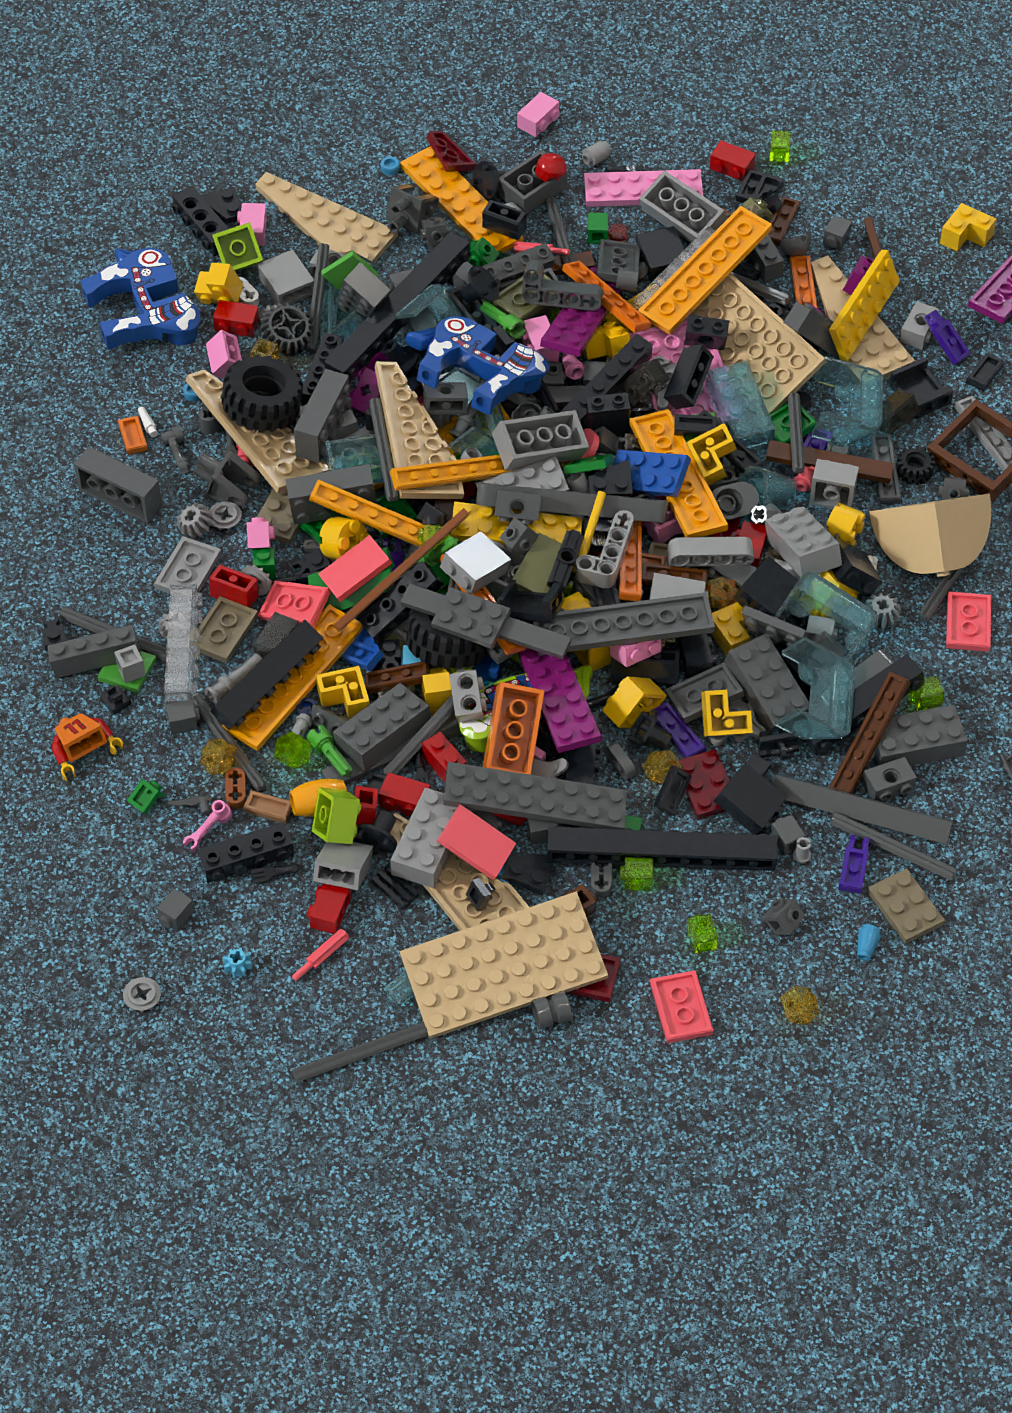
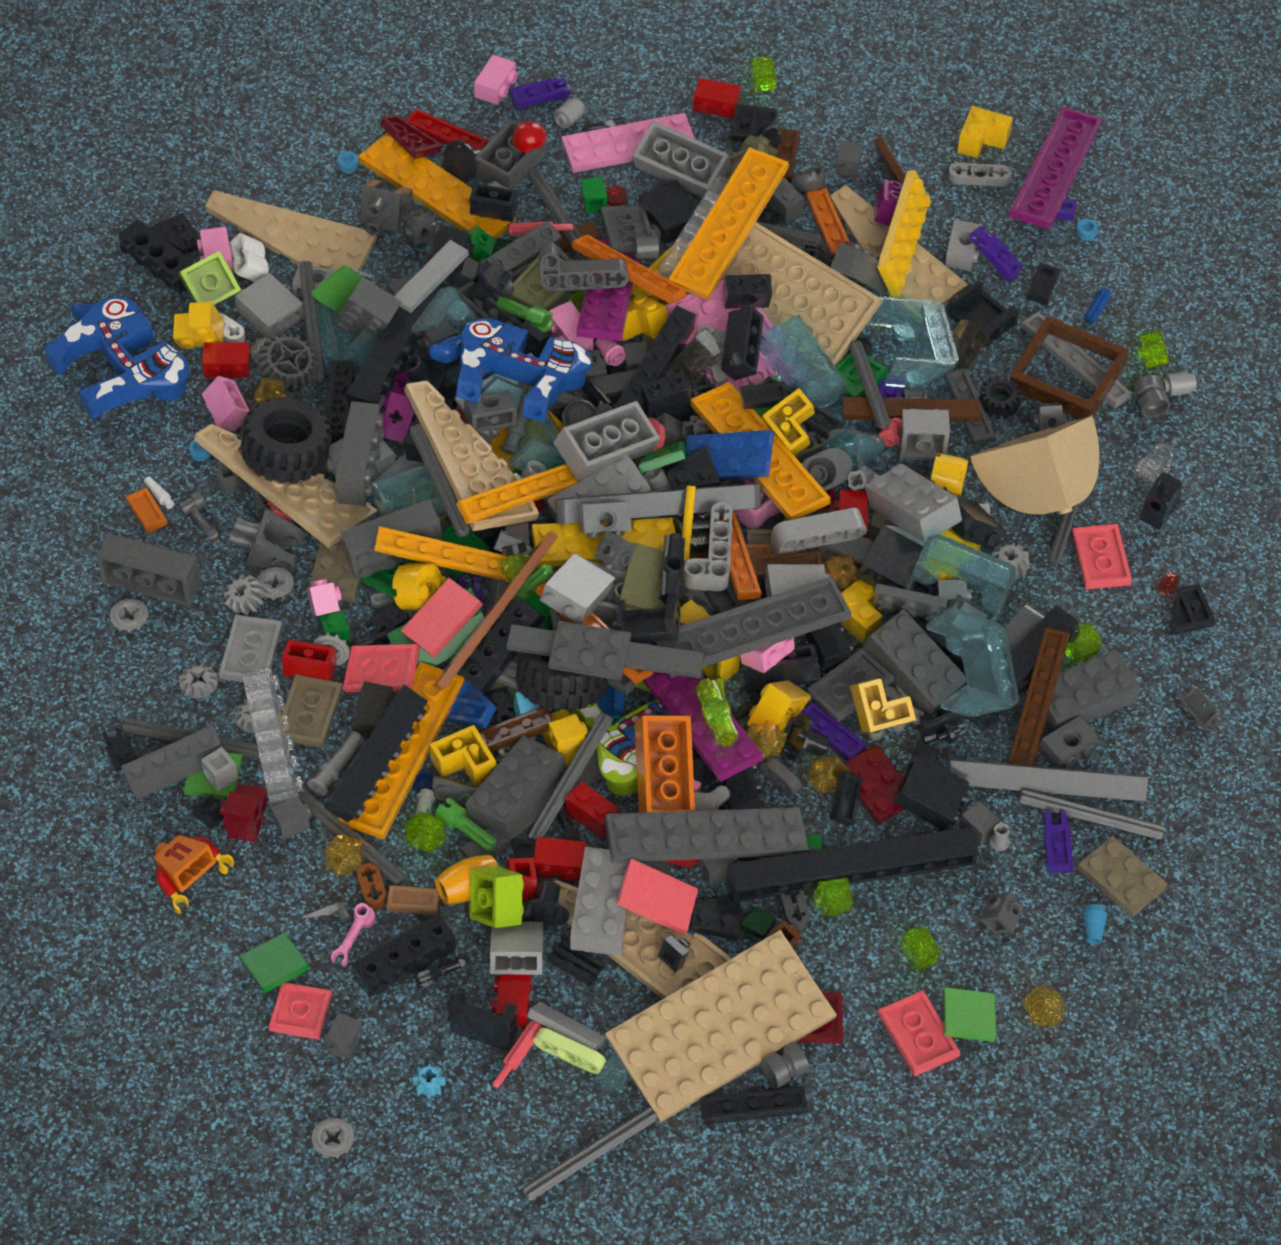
camera: 15 degrees left, 0 degrees up
green bracket [126,779,166,814] -> none
light grey brick [449,670,487,723] -> none
none -> light grey gear [110,599,149,633]
none -> light grey gear [179,663,218,698]
none -> dark red brick [221,783,268,843]
none -> white brick [230,233,269,282]
none -> green tile [240,932,309,993]
none -> coral tile [269,982,332,1040]
none -> light grey tile [394,240,468,313]
none -> red tile [406,109,489,150]
none -> black panel [447,987,518,1052]
none -> dark purple hinge [509,77,572,110]
none -> light grey tile [527,1002,606,1051]
none -> yellowish green beam [533,1028,606,1074]
none -> clear neon green piece [695,678,738,747]
none -> black tile [700,1086,808,1125]
none -> dark green tile [741,906,776,940]
none -> clear yellow brick [747,721,787,758]
none -> bright green tile [942,987,996,1042]
none -> light grey beam [948,162,1011,187]

